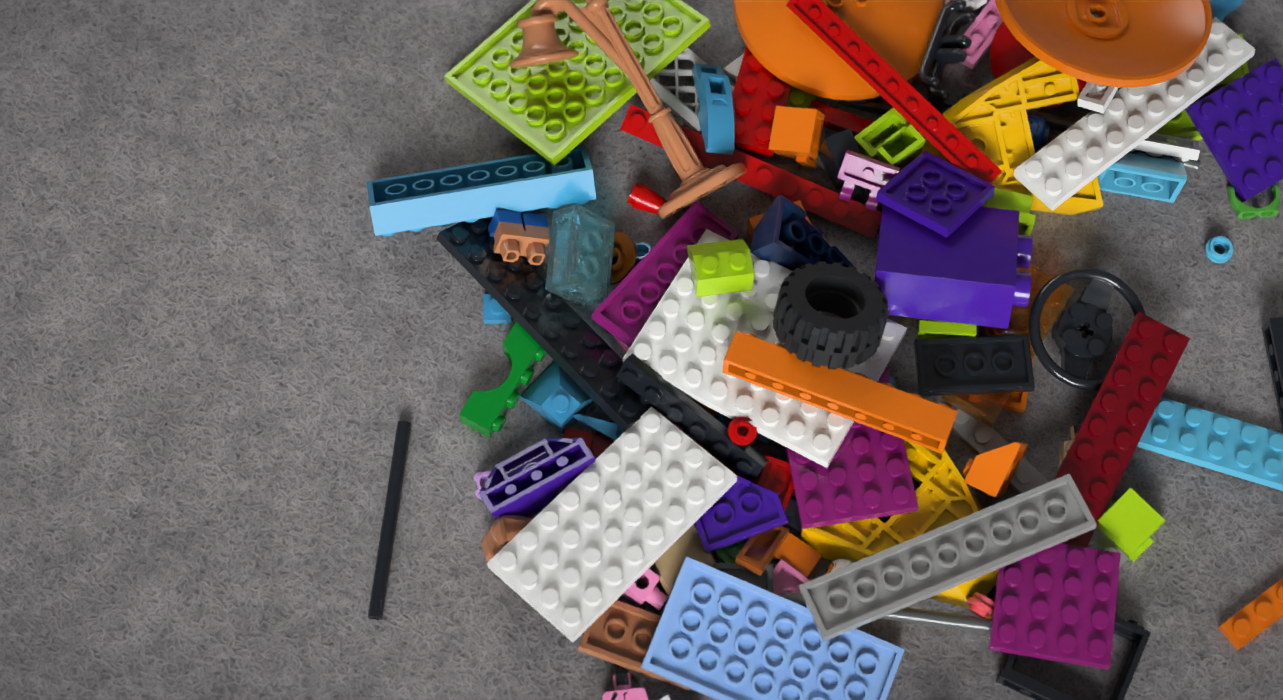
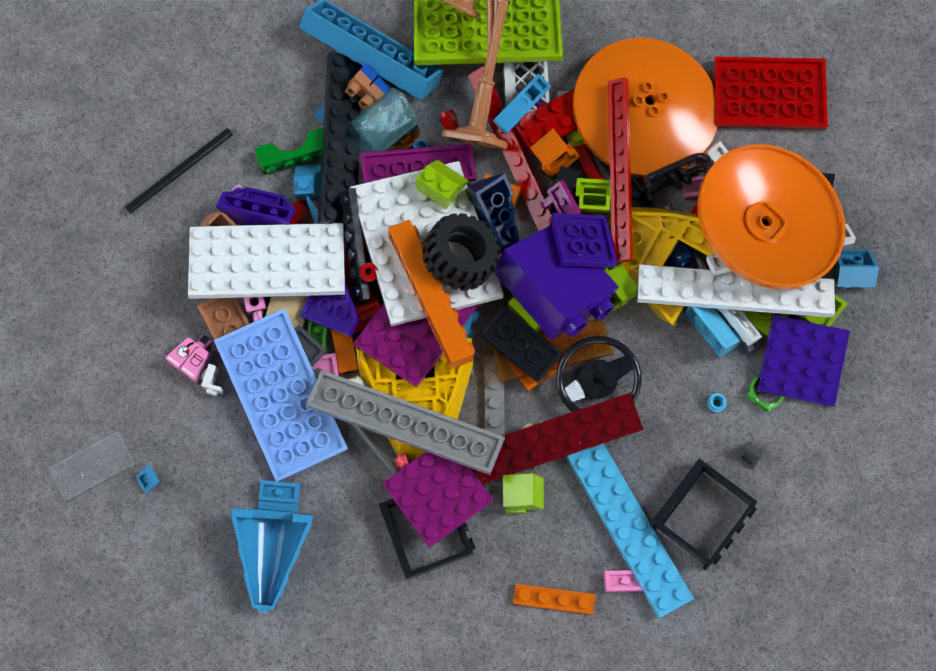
camera: 50 degrees right, 5 degrees up
dark orange tile [735,526,789,576] -> none
orange slope [963,442,1029,498] -> none

